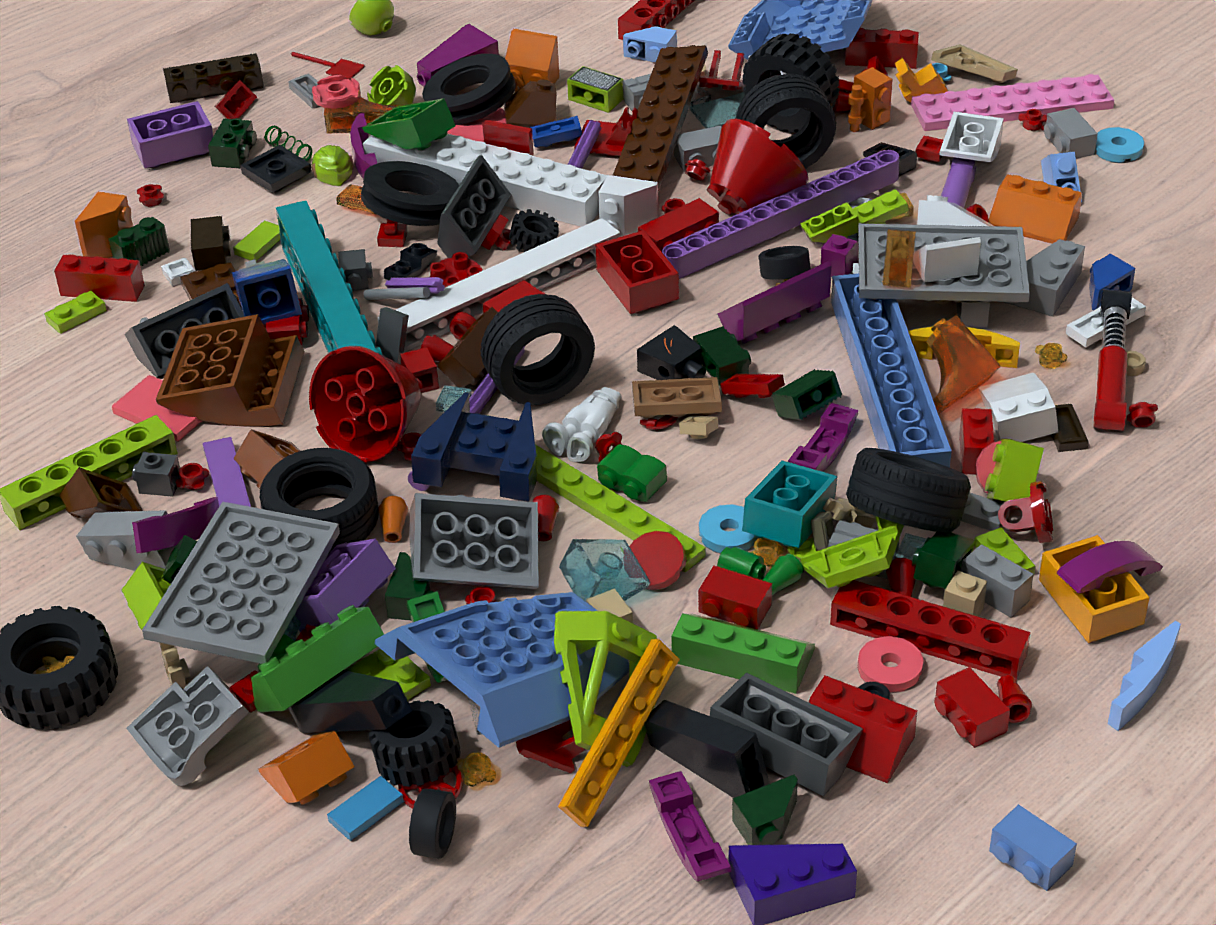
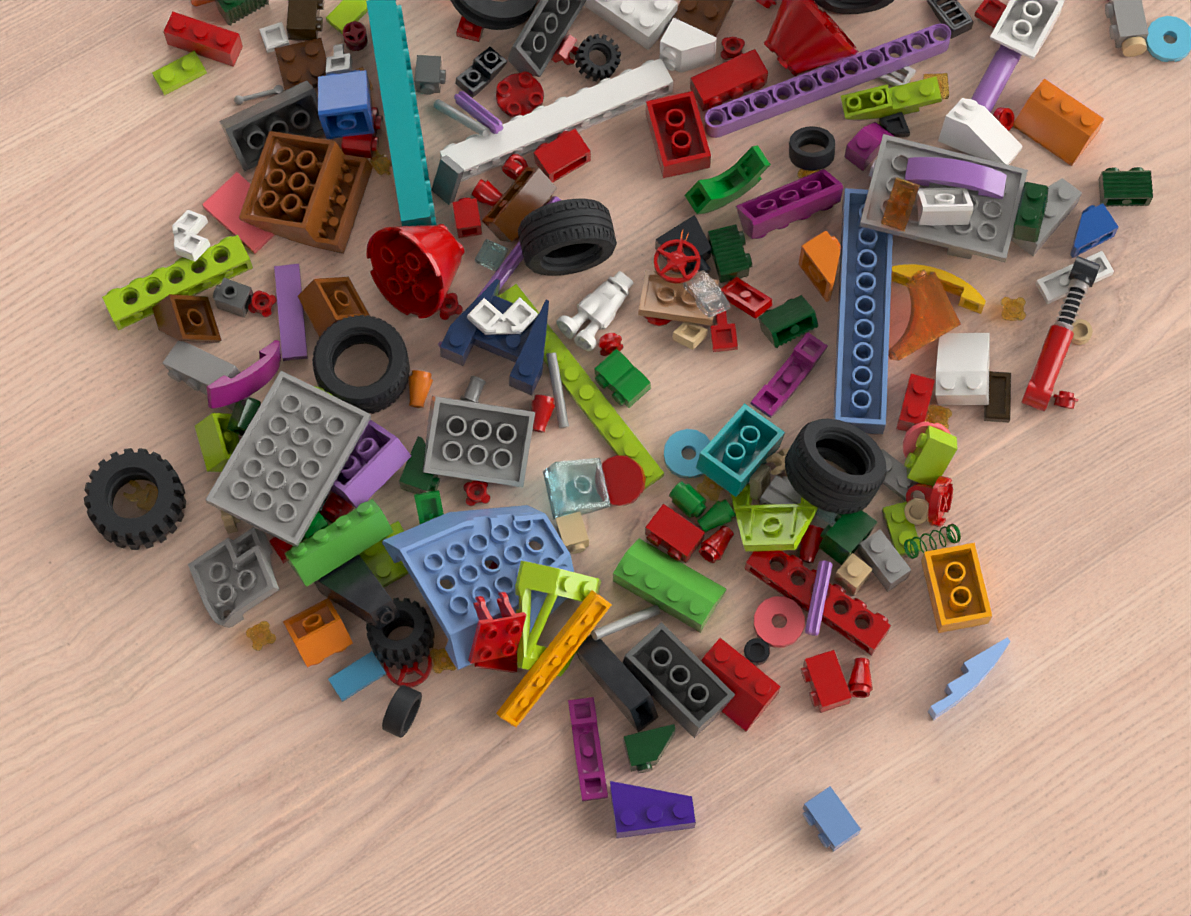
camera: 10 degrees right, 30 degrees up
light blue slope [1041,151,1082,203] -> none
magenta slope [1057,541,1163,594] -> none
none -> white tile [172,210,211,261]
none -> clear yellow plate [246,621,276,651]
none -> dark red wheel [342,21,368,51]
none -> clear yellow plate [370,150,392,176]
none -> white tile [467,297,538,335]
none -> red plate [468,592,527,664]
none -> light grey bar [546,353,569,428]
none -> light grey bar [591,605,660,640]
none -> red wheel [654,239,700,284]
none -> clear slope [683,270,731,318]
none -> green arch [684,145,771,215]
none -> red cone [699,525,734,563]
none -> red plate [710,307,738,352]
none -> orange slope [798,231,841,302]
none -> medium lavender axle [805,561,832,636]
none -> medium lavender slope [904,157,1007,199]
none -> tan tile [904,498,929,524]
none -> green piece [904,523,961,559]
none -> dark green brick [1013,182,1049,243]
none -> dark green brick [1098,167,1153,207]
none -> tan tile [1121,37,1147,57]

